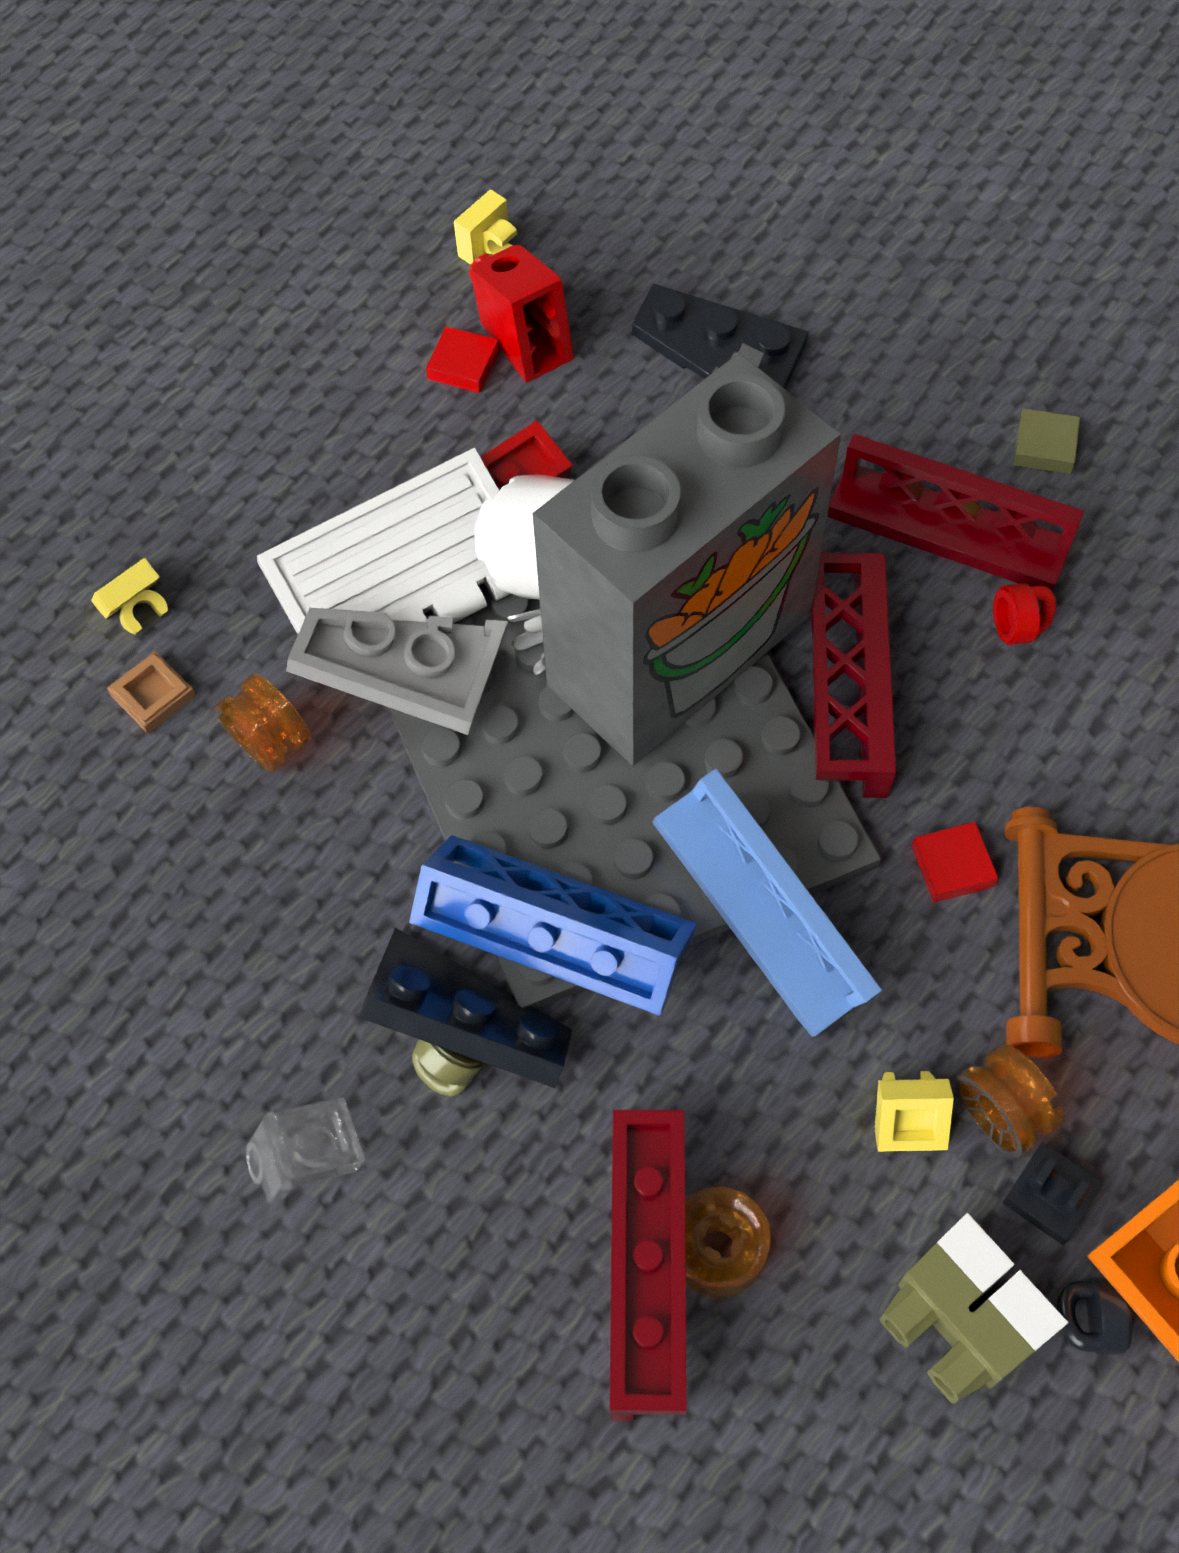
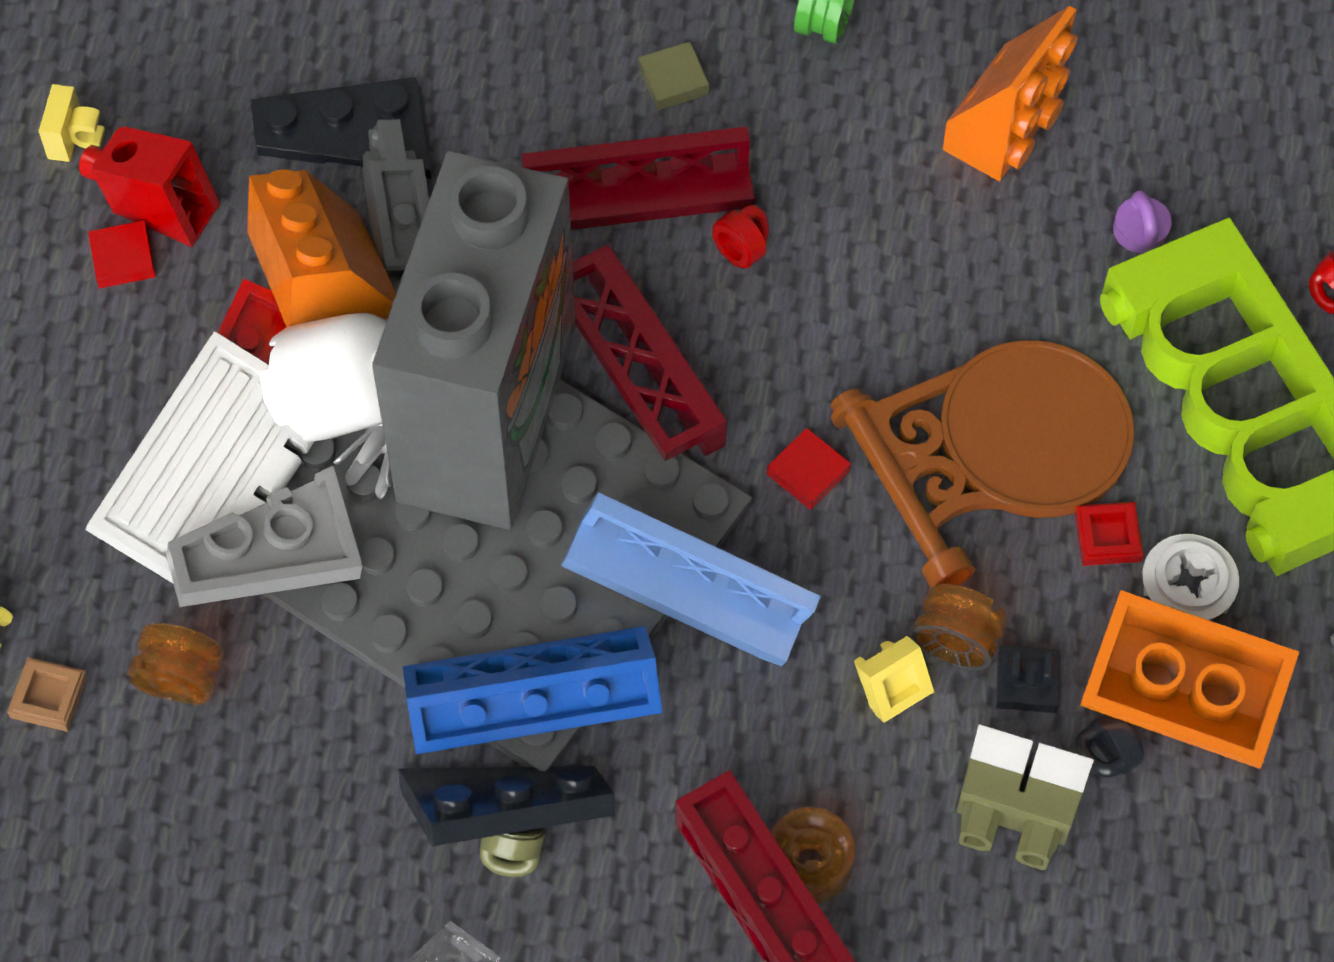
camera: 35 degrees left, 0 degrees up
none -> orange slope [247,169,396,327]

